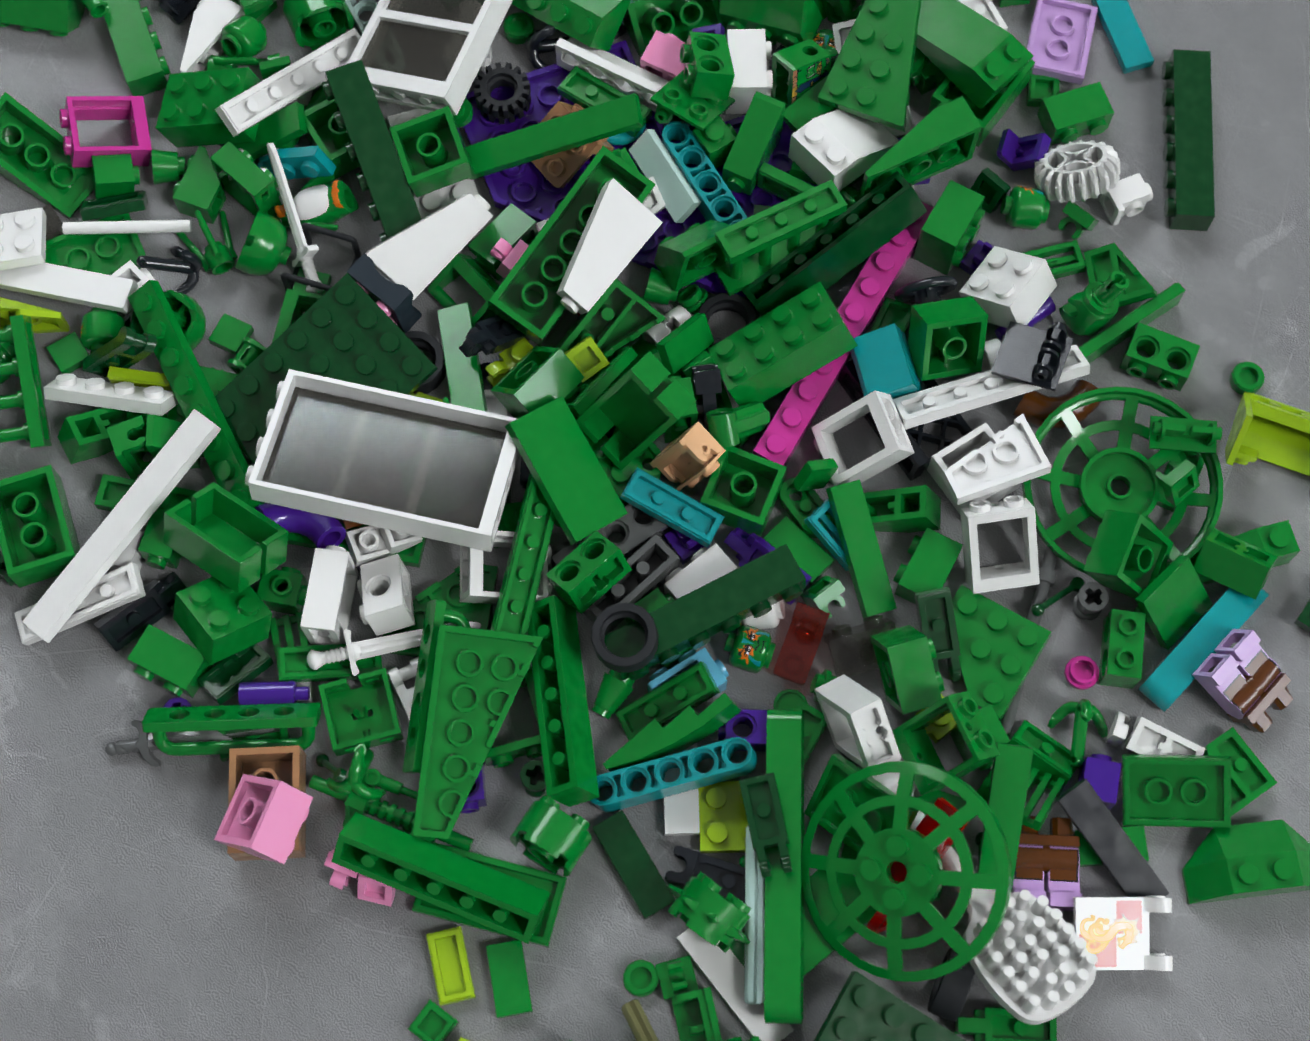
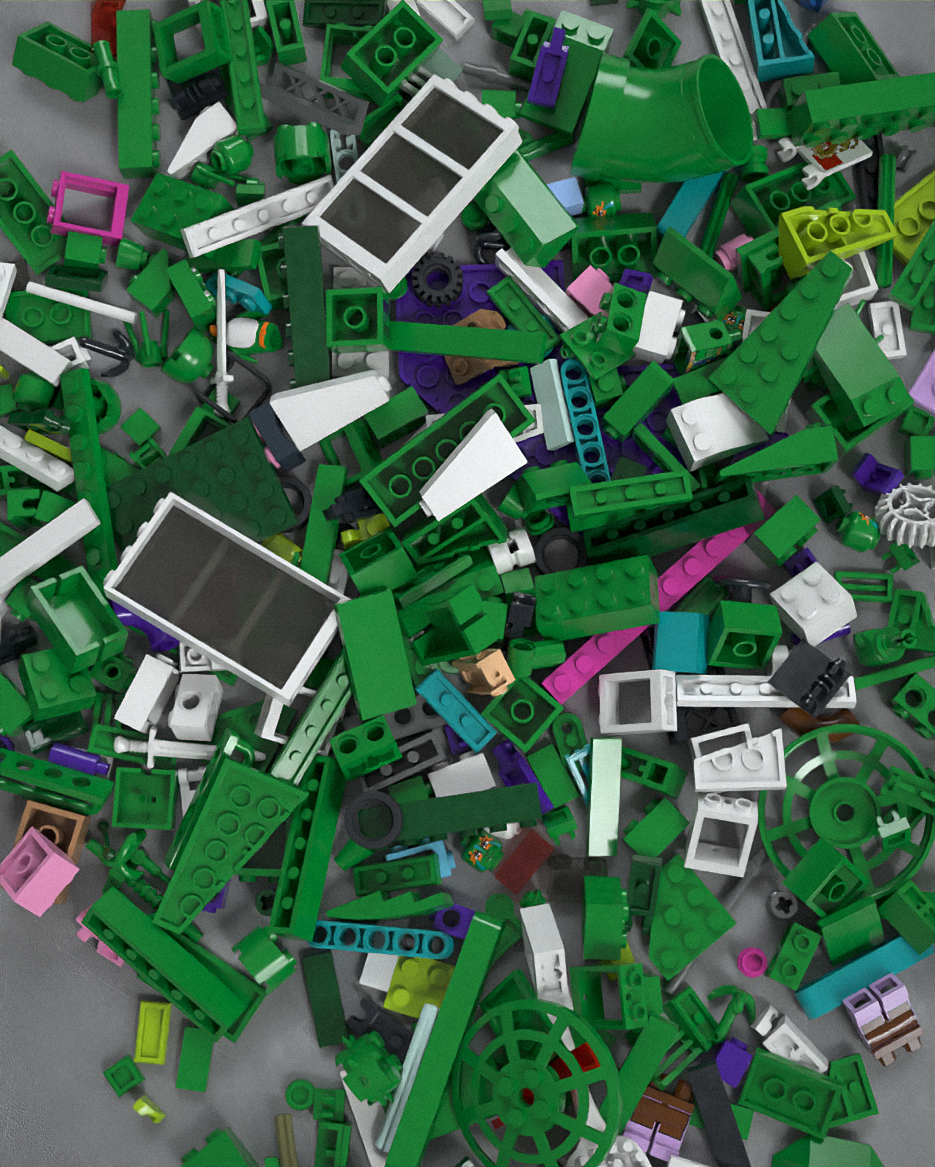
camera: 20 degrees right, 10 degrees up
bright pink tile [490,238,529,279] -> none
lime plate [564,335,610,382] -> none
green tile [656,313,714,374] -> none
dark green hinge [739,772,793,878] -> none
green tile [793,458,838,491] -> none
dark green hinge [1031,577,1085,617] -> none

